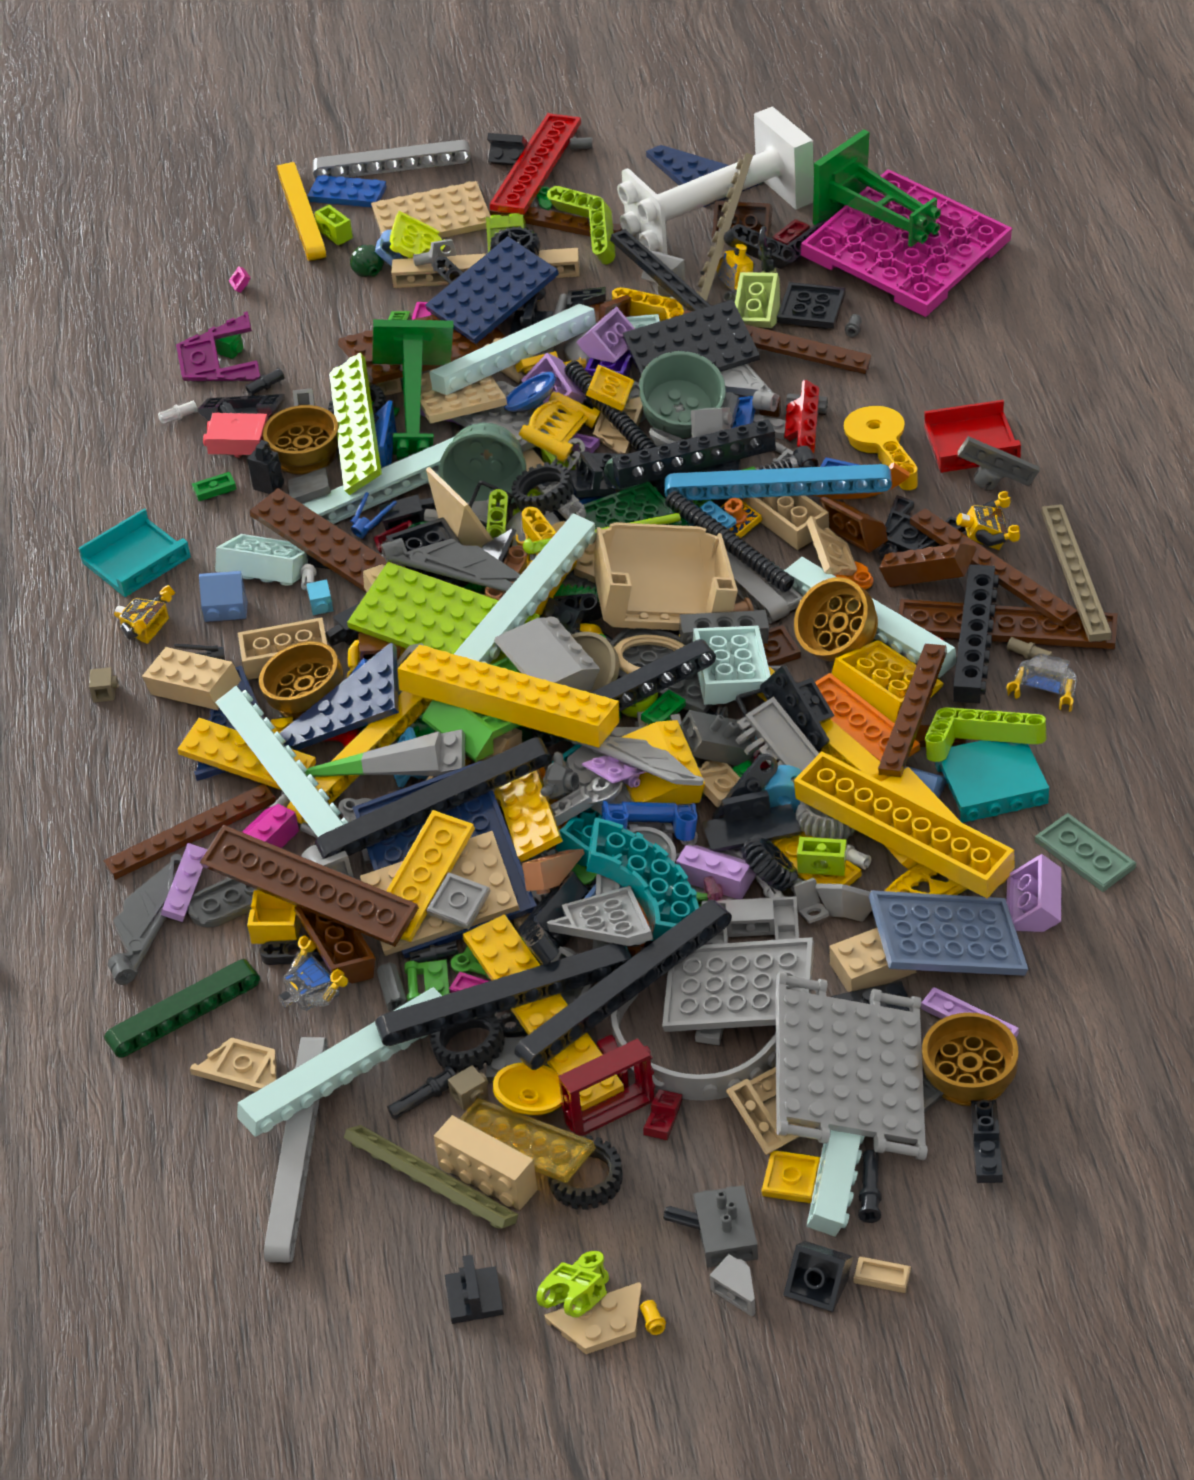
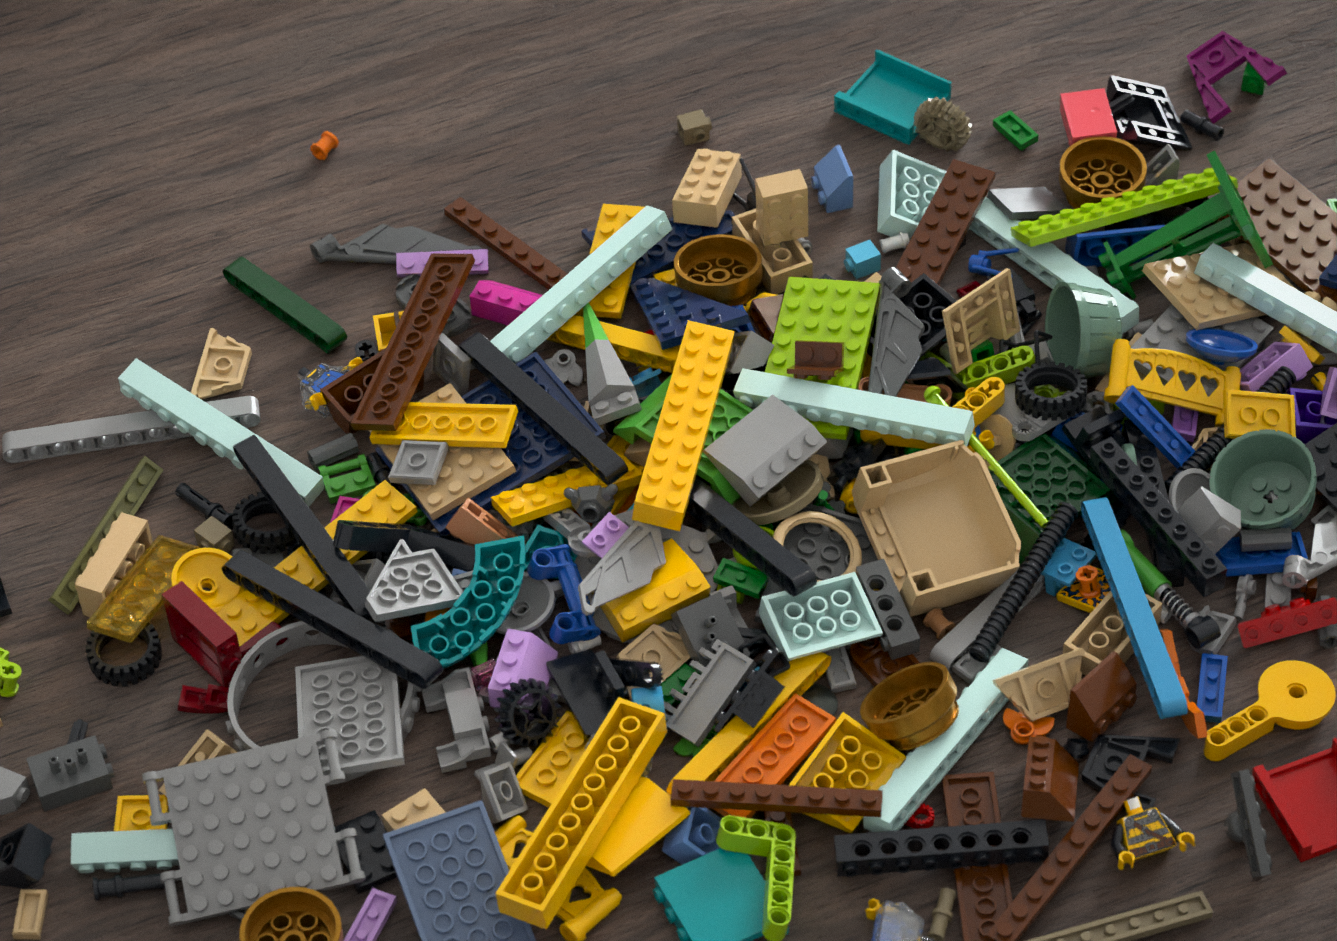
camera: 75 degrees right, 5 degrees up
torso [114,585,175,644] -> none
white axle [158,401,198,424] -> none
black hinge [247,440,284,494] -> none
lime brick [797,837,847,876] -> none
none -> tan brick [755,169,808,246]
none -> reddish brown bracket [787,340,844,380]
none -> dark tan gear [913,97,973,152]
none -> blue plate [1115,385,1195,469]

